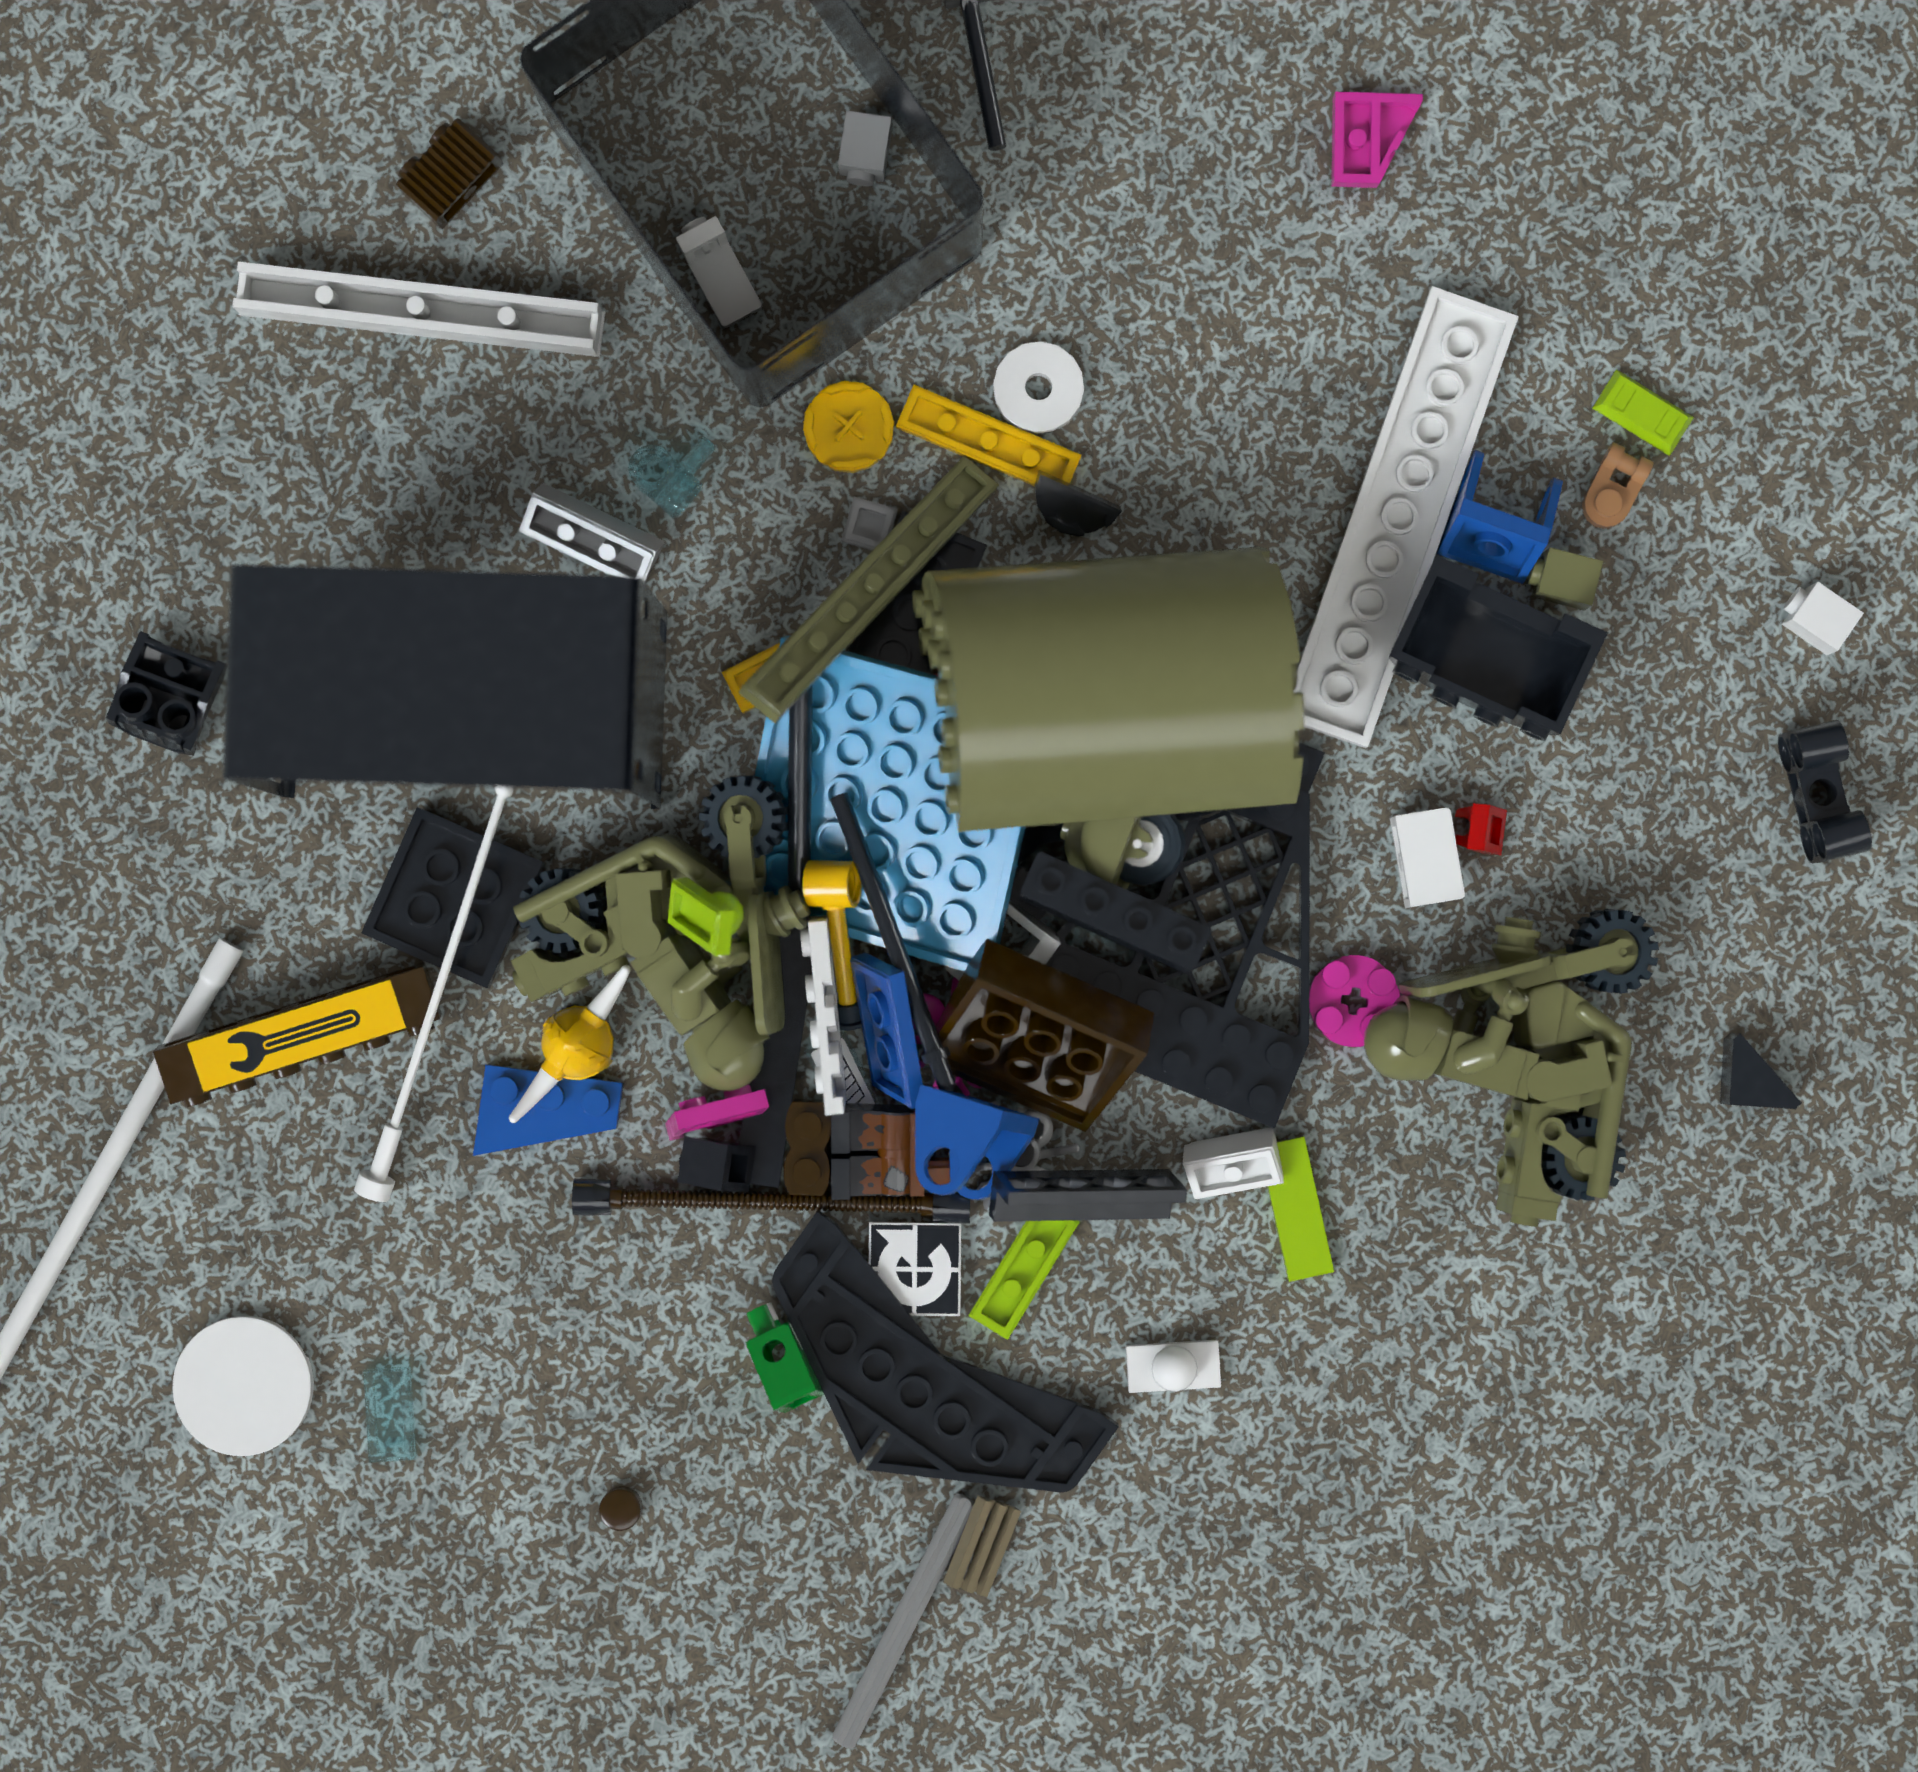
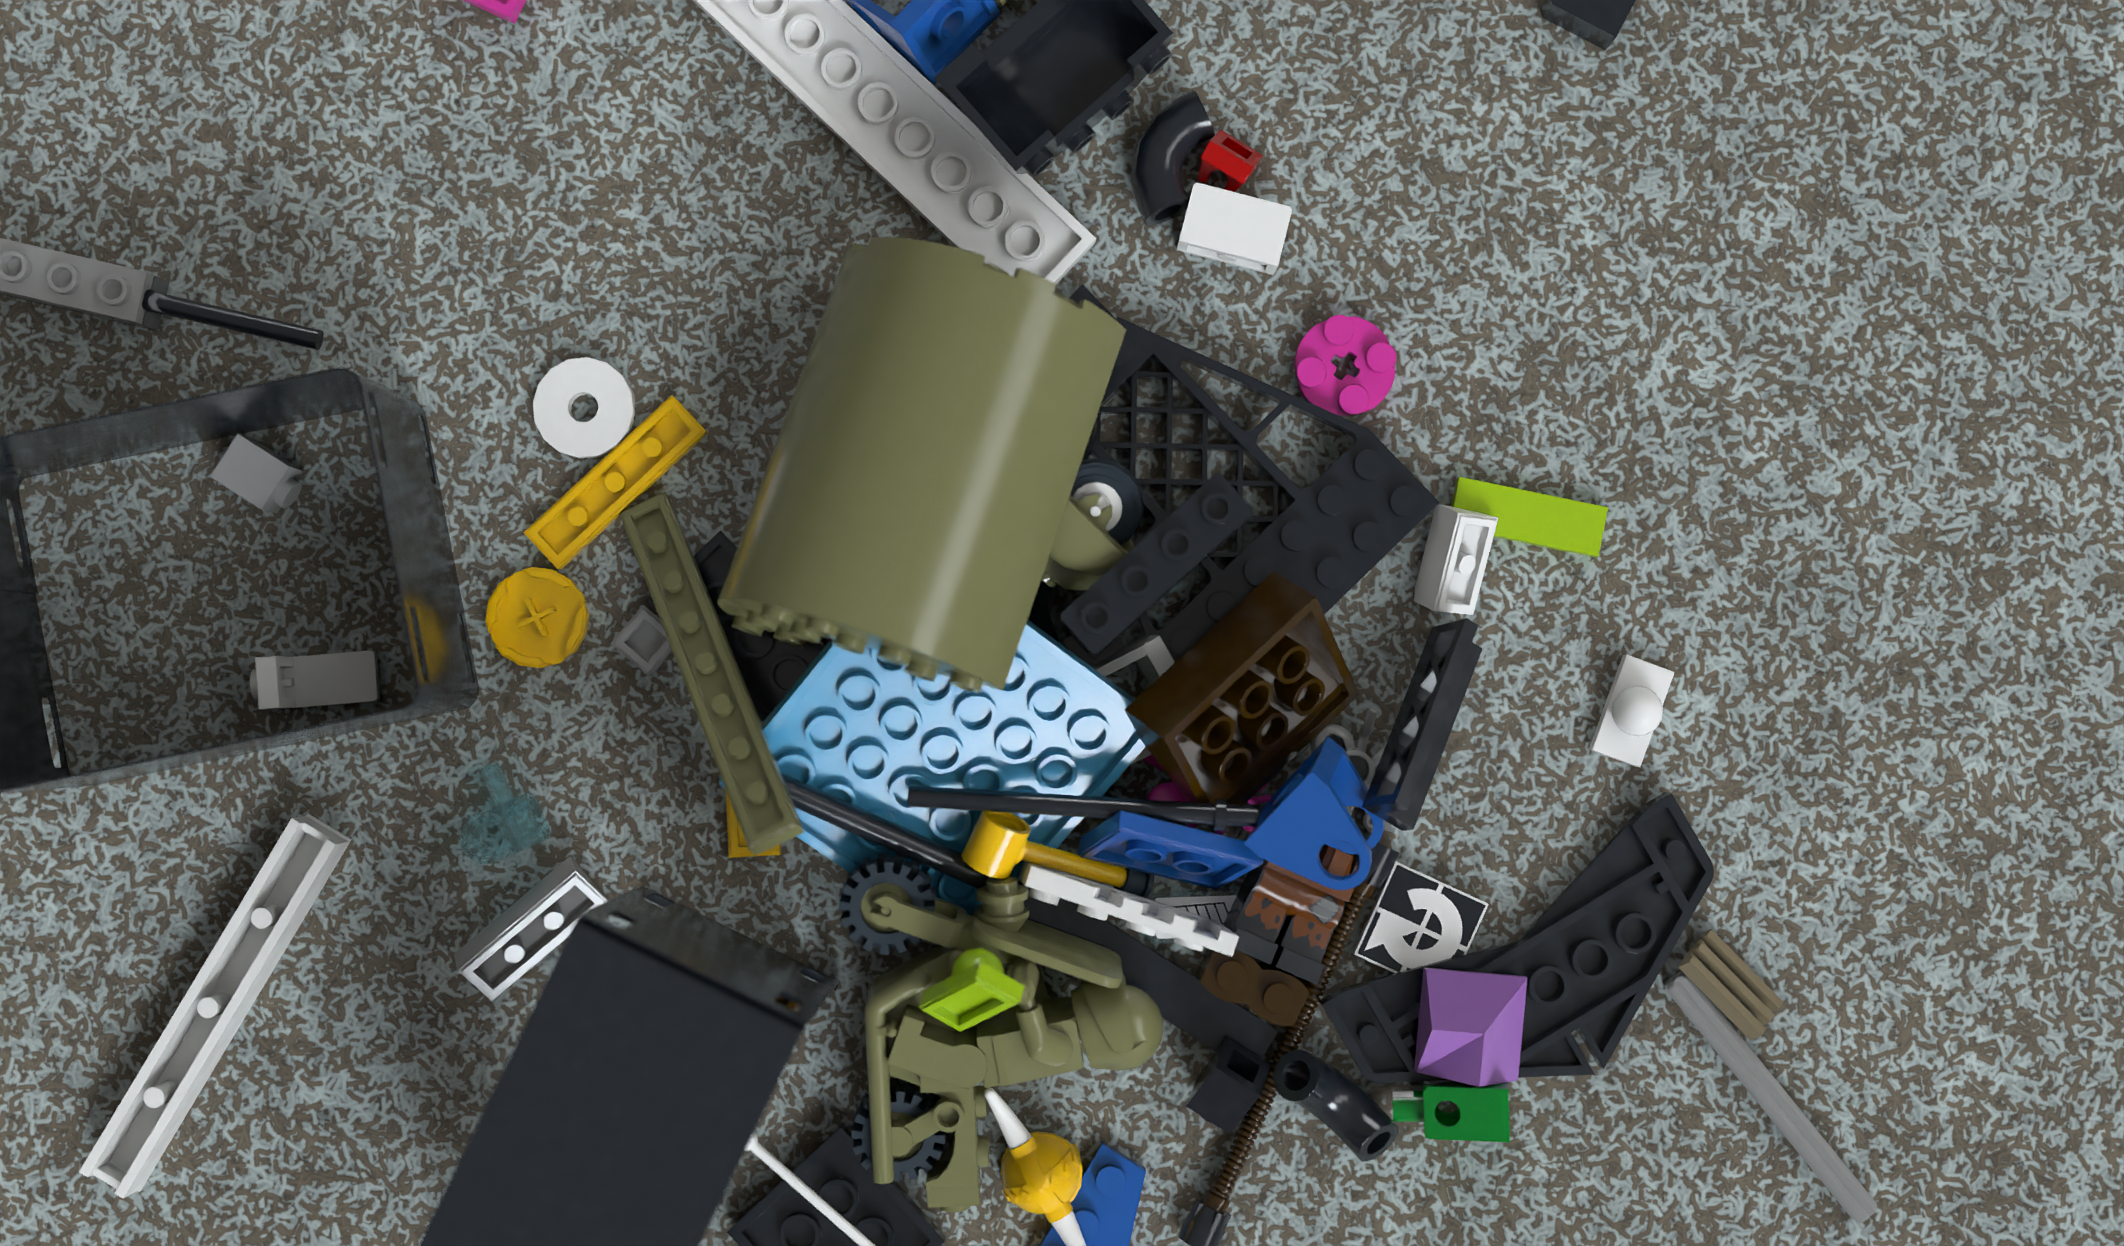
camera: 75 degrees left, 0 degrees up
dark brown brick [396,118,503,230] -> none
dark pink wing [665,1085,769,1141] -> none
lime tile [968,1220,1080,1340] -> none
black tile [1034,470,1122,537] -> none
olive piece [1364,909,1659,1227] -> none
none -> black cylinder [1131,90,1215,225]
none -> black cylinder [1273,1050,1399,1162]
none -> medium lavender slope [1414,967,1527,1087]

